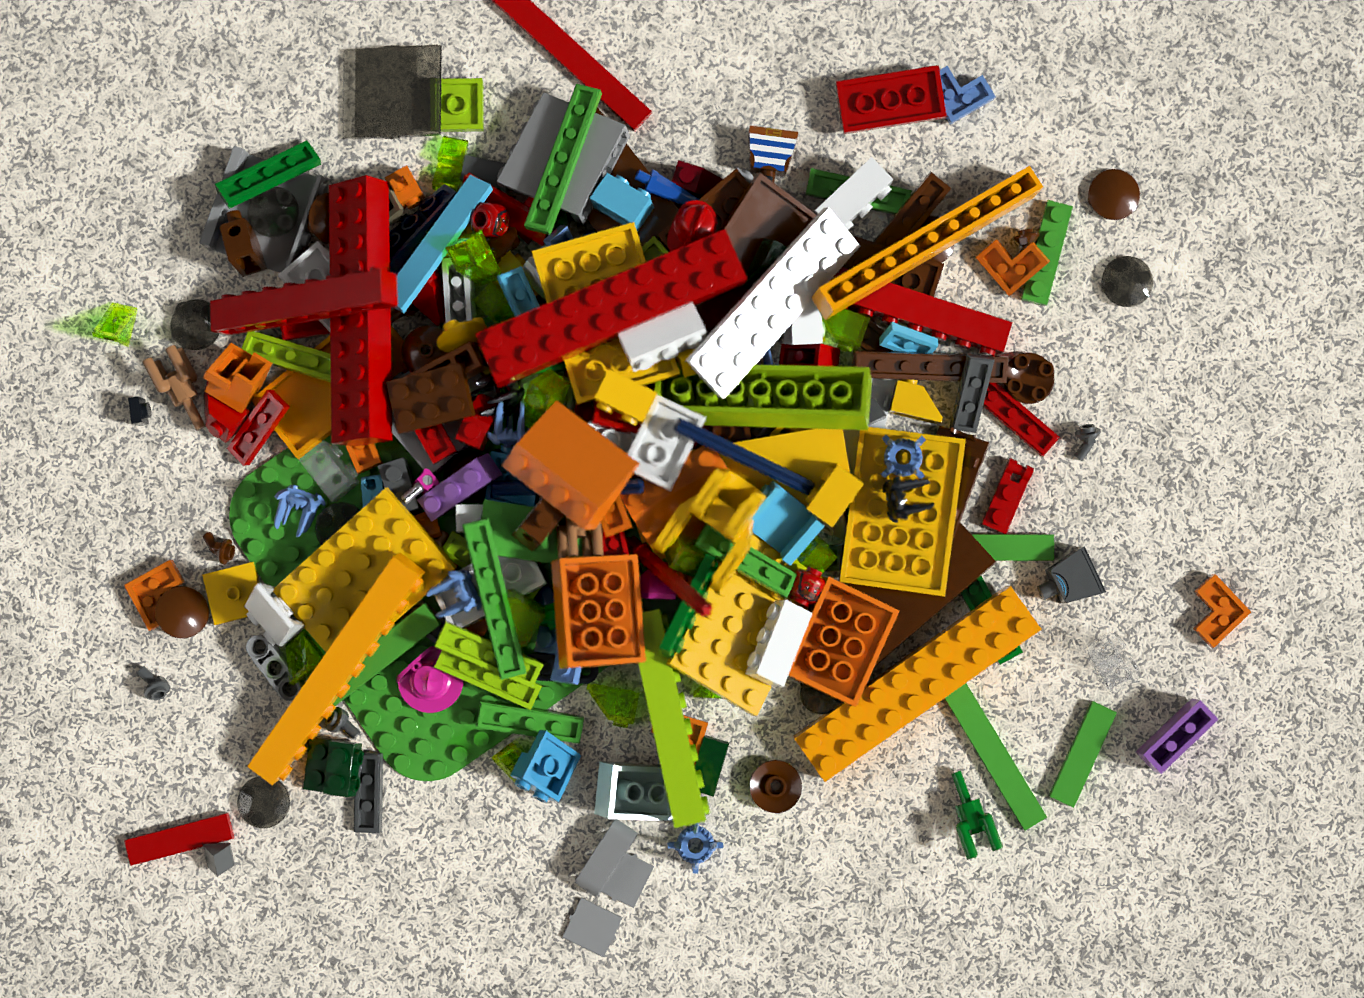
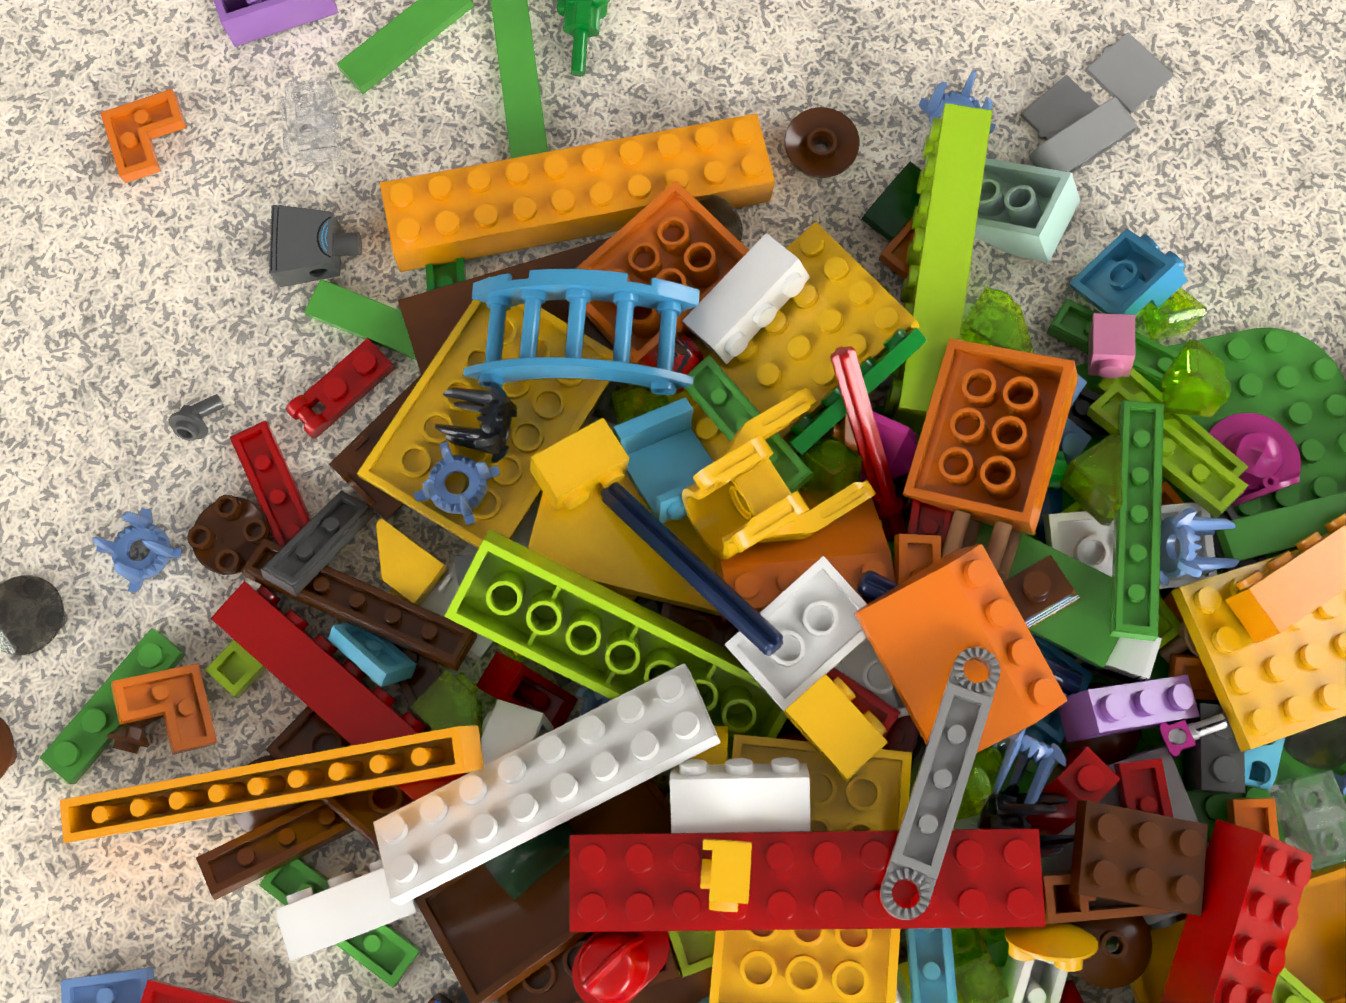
camera: 155 degrees left, 10 degrees down
none -> medium blue piece [92,508,182,592]
none -> lime plate [205,639,266,698]
none -> dark azure fence [463,269,700,395]
none -> yellow brick [700,838,752,912]
none -> light grey plate [880,647,1001,920]
none -> bright pink brick [1088,313,1136,379]
none -> clear neon green slope [1162,339,1231,417]

